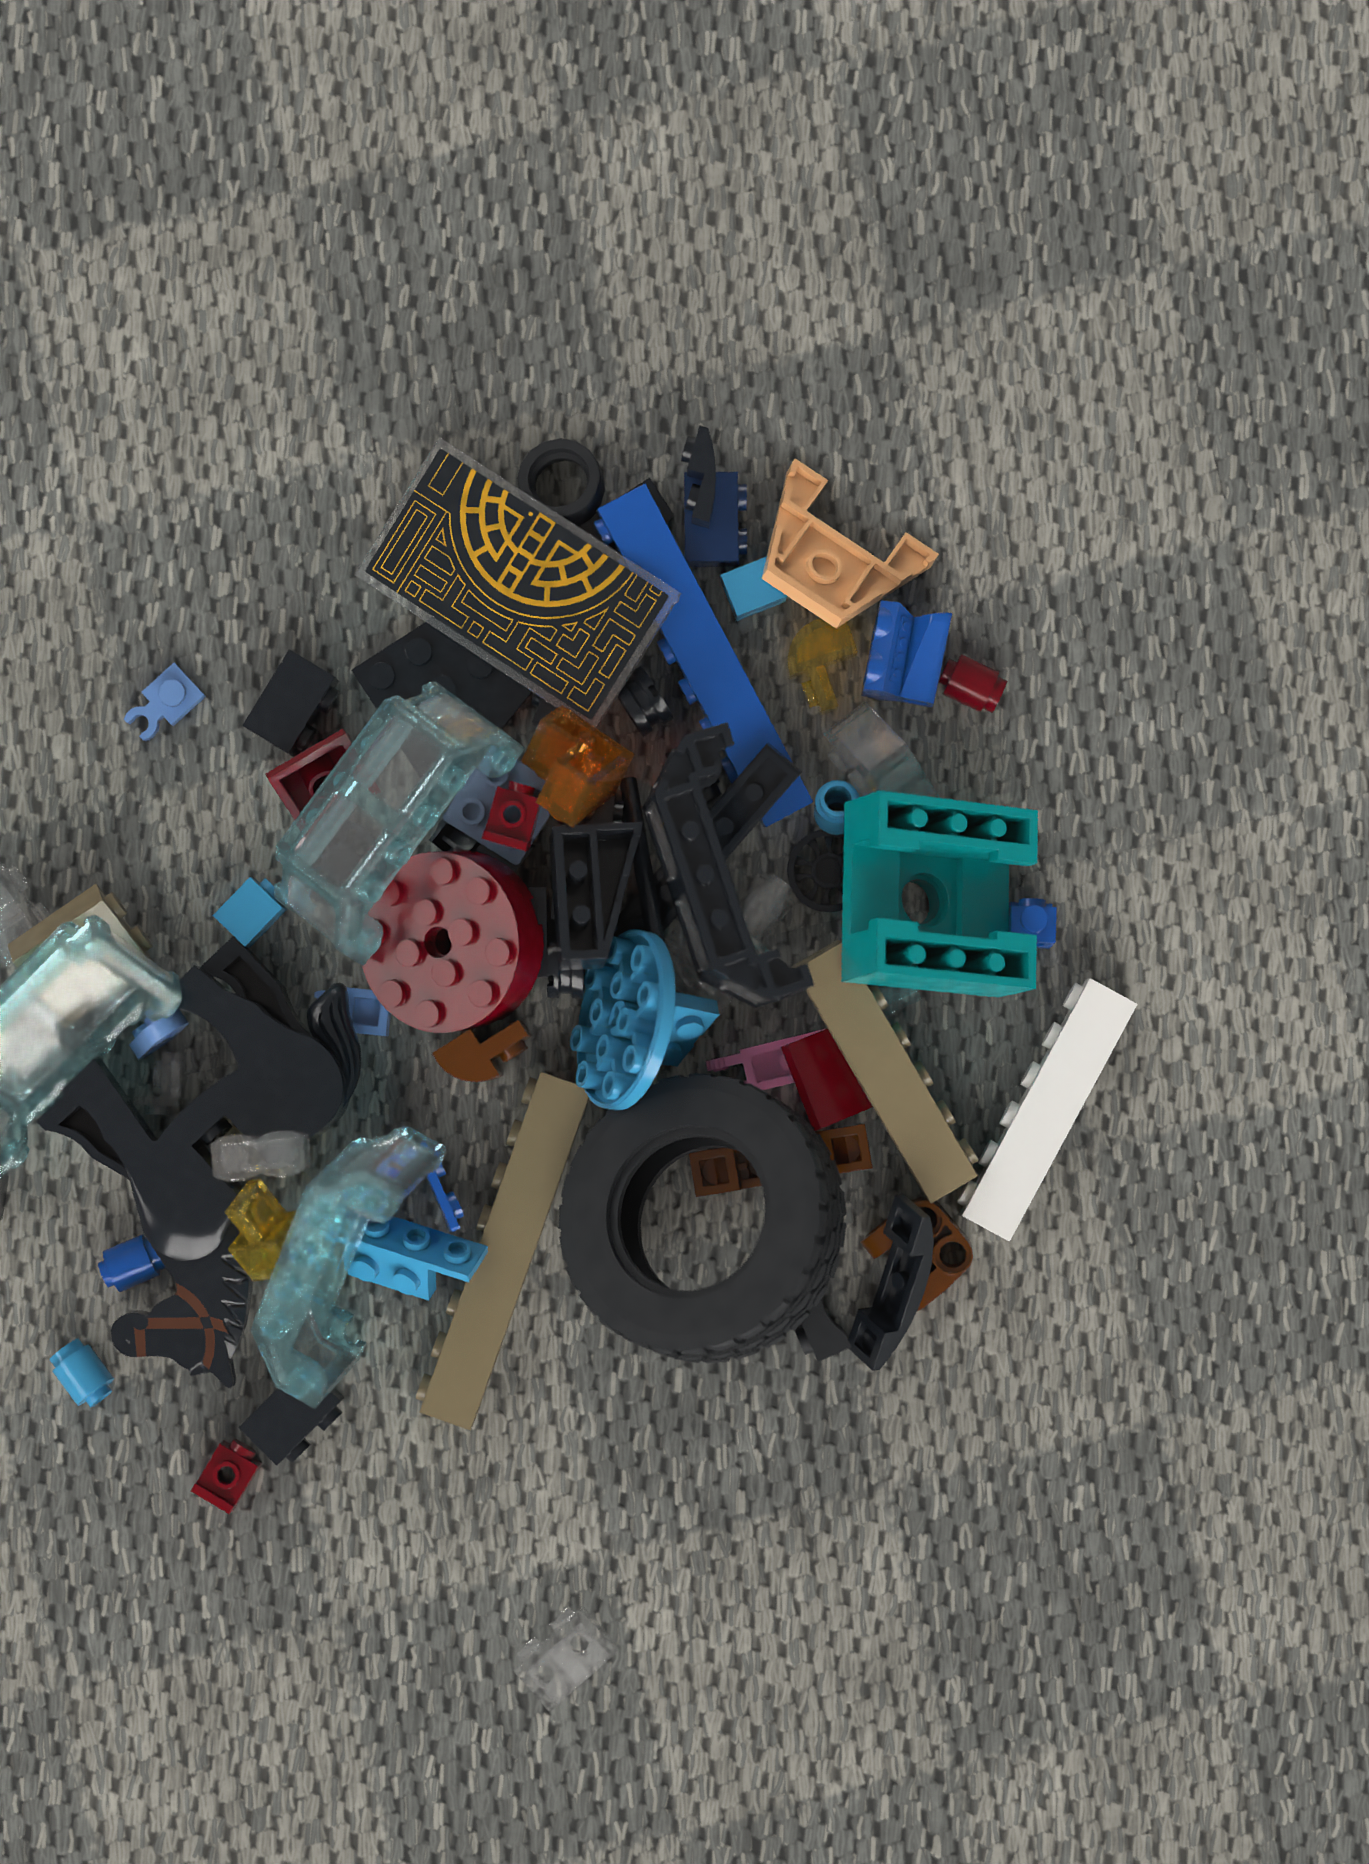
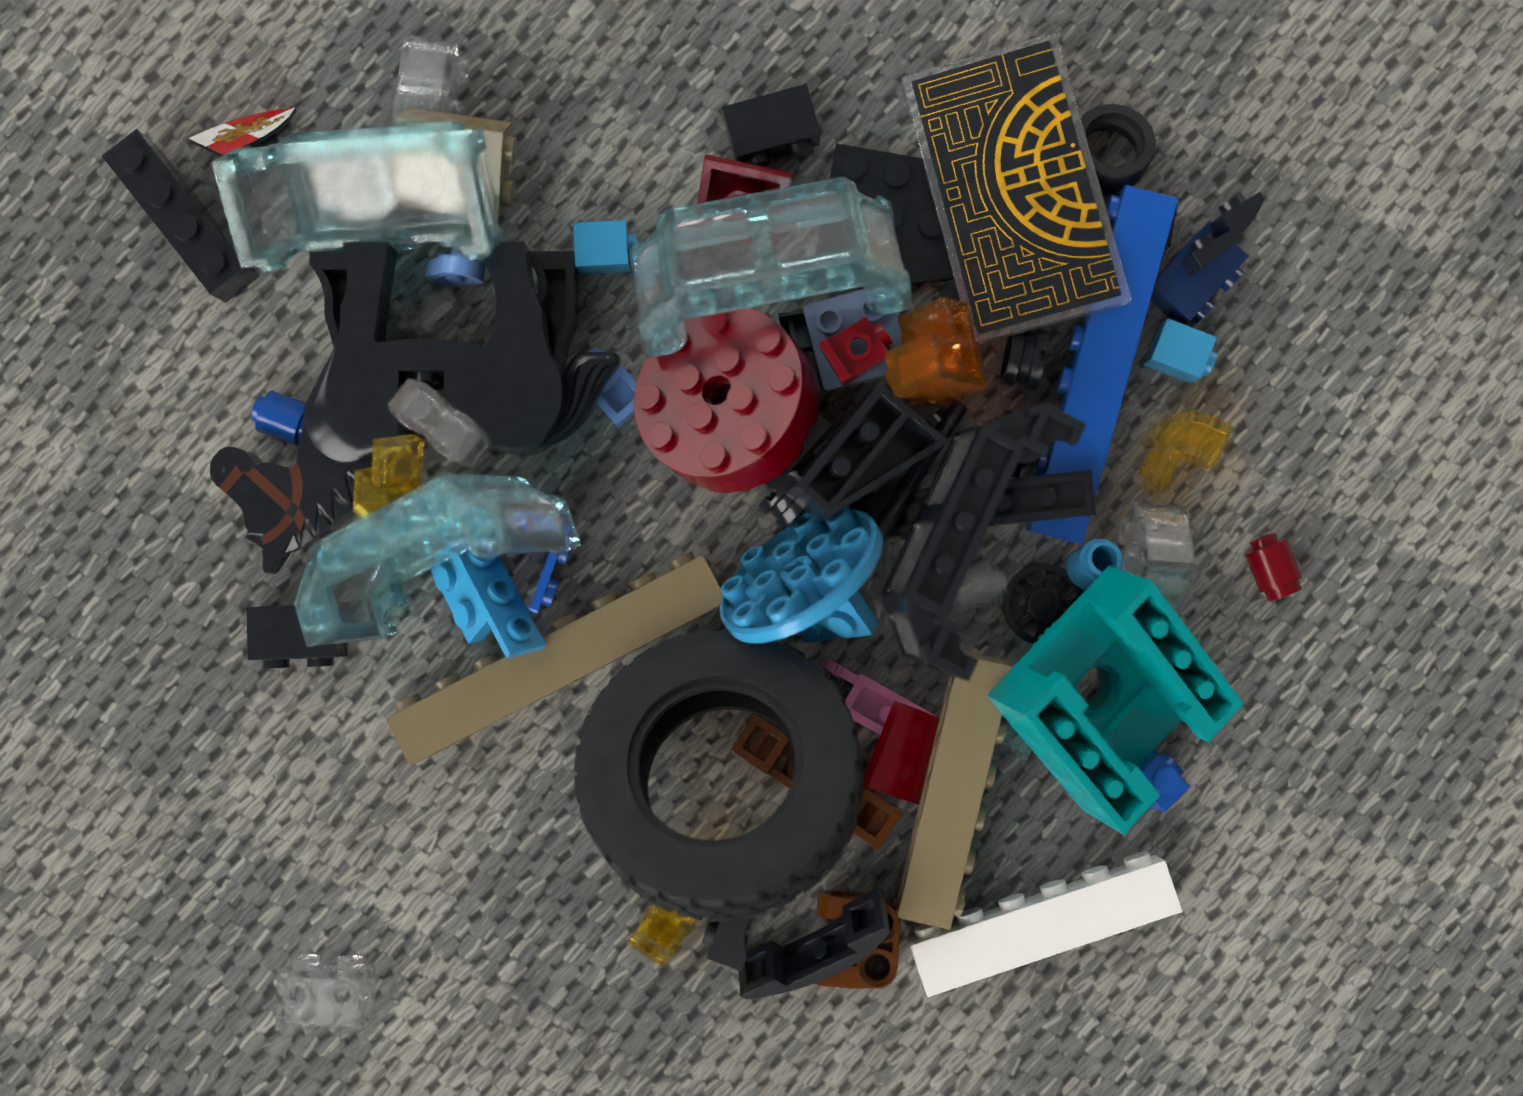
camera: 40 degrees right, 0 degrees up
dark azure brick [49,1338,114,1407] -> none
medium blue plate [124,662,206,741] -> none
dark red brick [191,1439,262,1514] -> none
reddish brown brick [432,1020,532,1082] -> none
light nougat wing [762,459,939,628] -> none
blue piece [861,600,952,707] -> none
none -> clear yellow brick [626,903,696,967]

